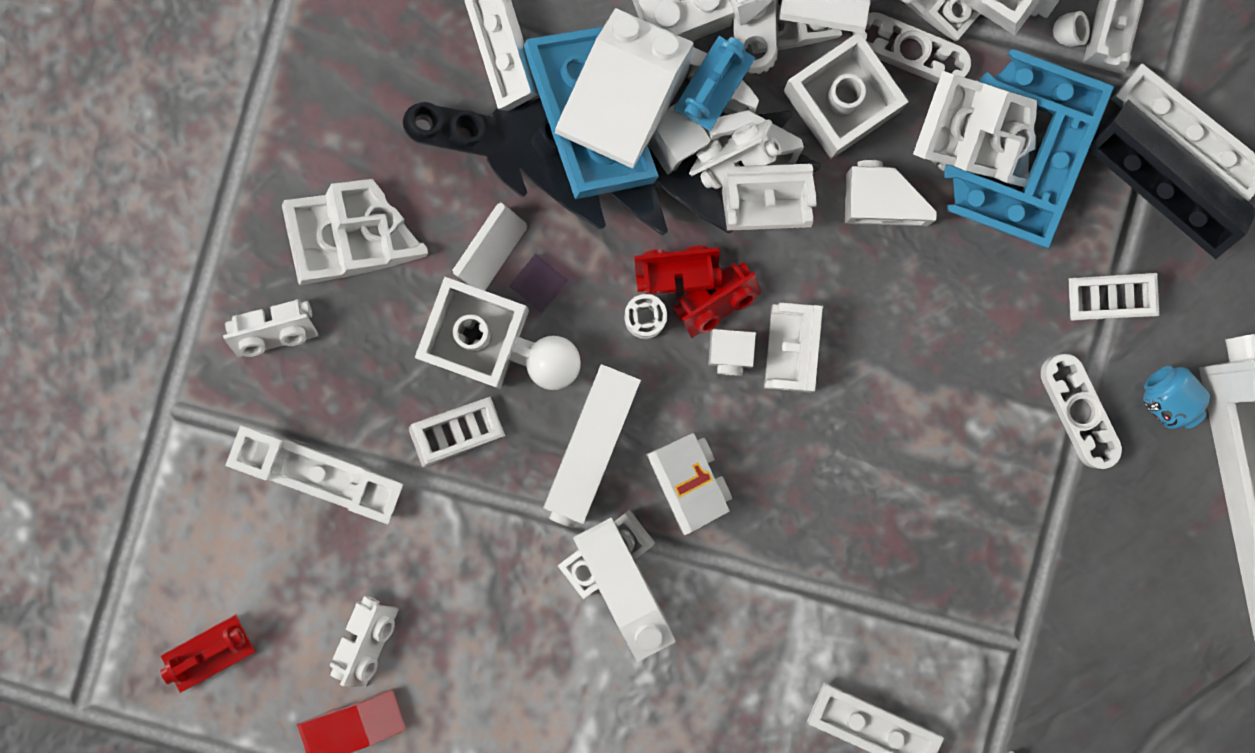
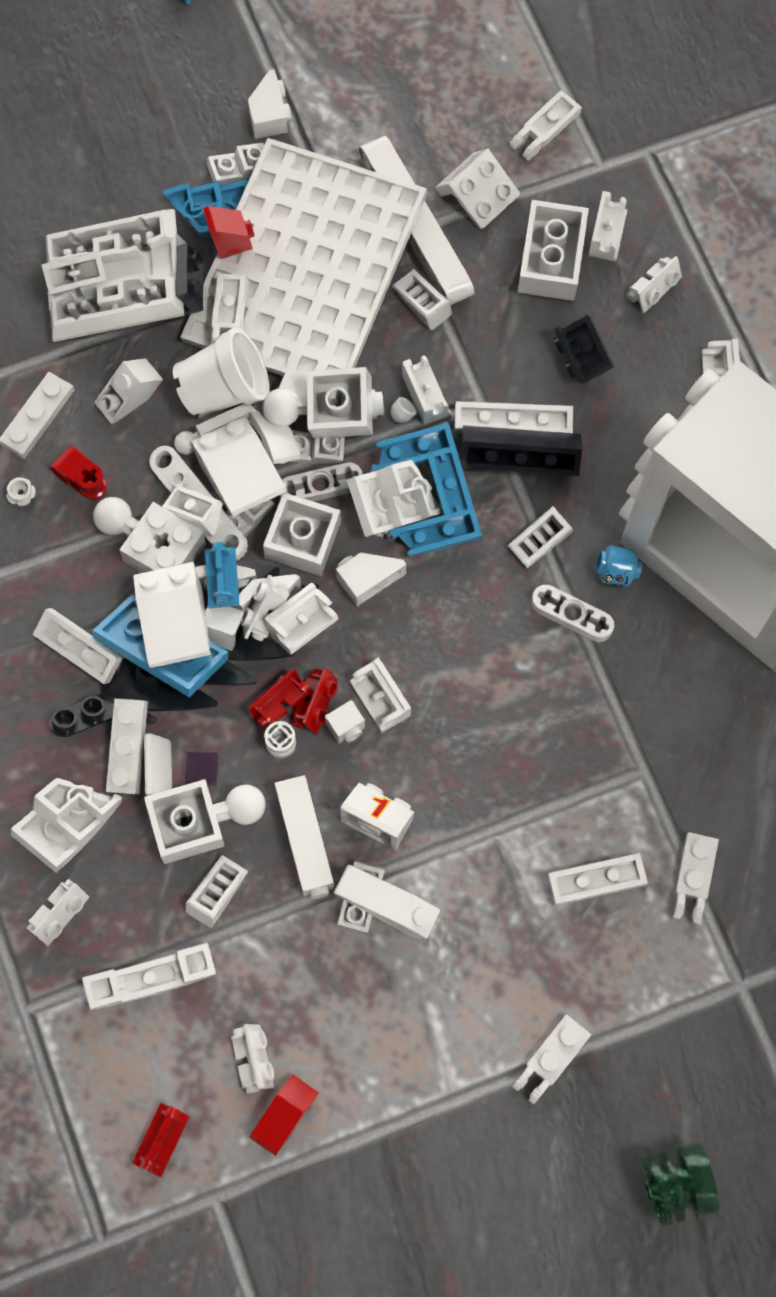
camera: 40 degrees left, 15 degrees down
none -> white plate [106,698,148,794]

